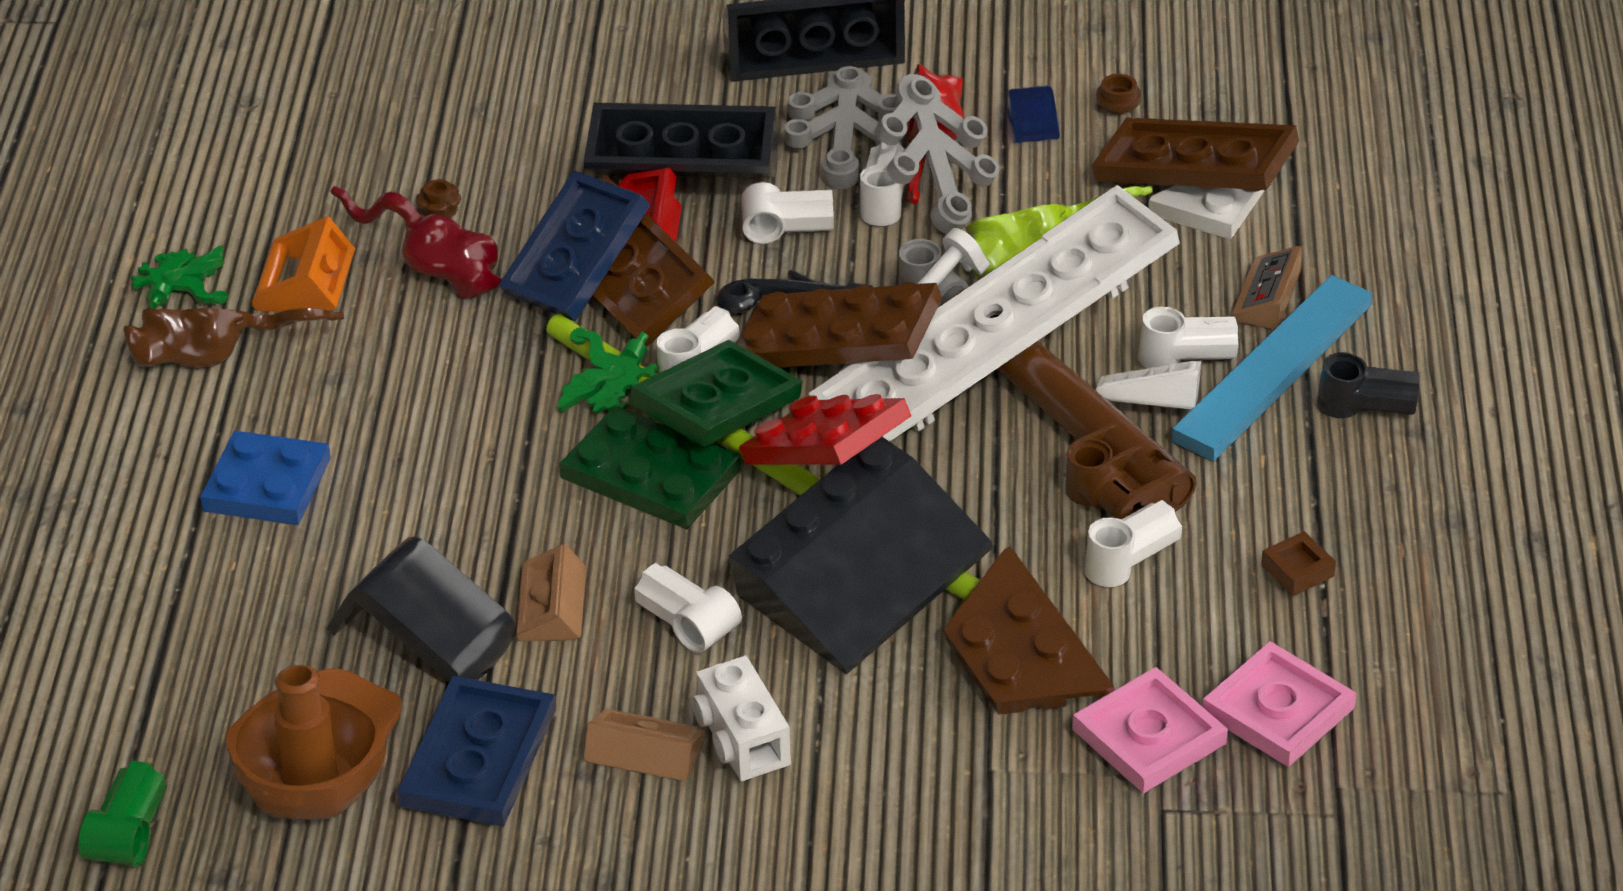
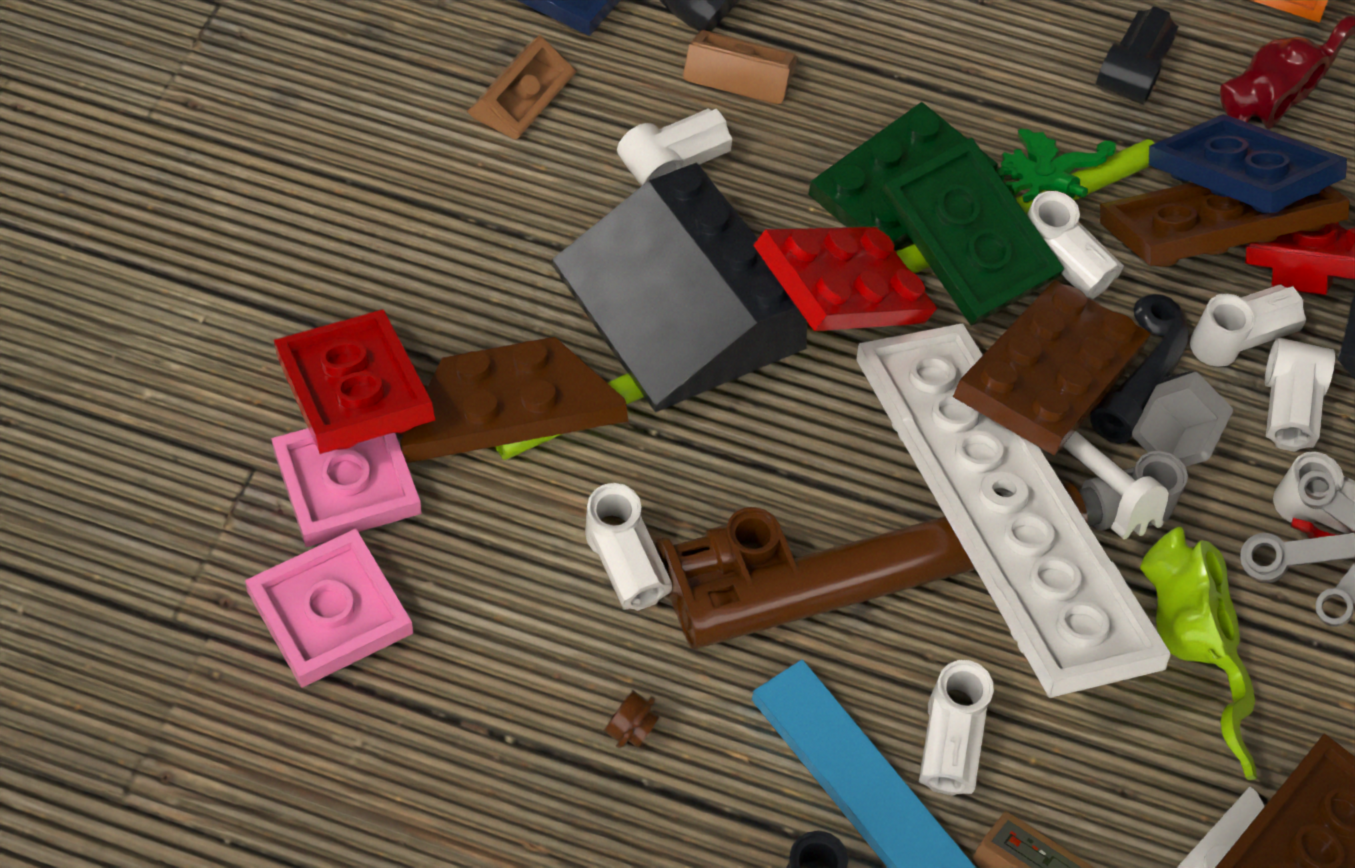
camera: 100 degrees right, 15 degrees up
white brick [691,656,791,782] -> none
white slope [1096,361,1201,409] -> none
reddish brown plate [1261,531,1336,596] -> none
none -> red plate [273,309,435,454]
none -> reddish brown plate [603,690,659,748]
none -> black piece [1096,6,1179,105]
none -> light grey panel [1132,371,1234,467]
none -> white piece [1190,284,1307,367]

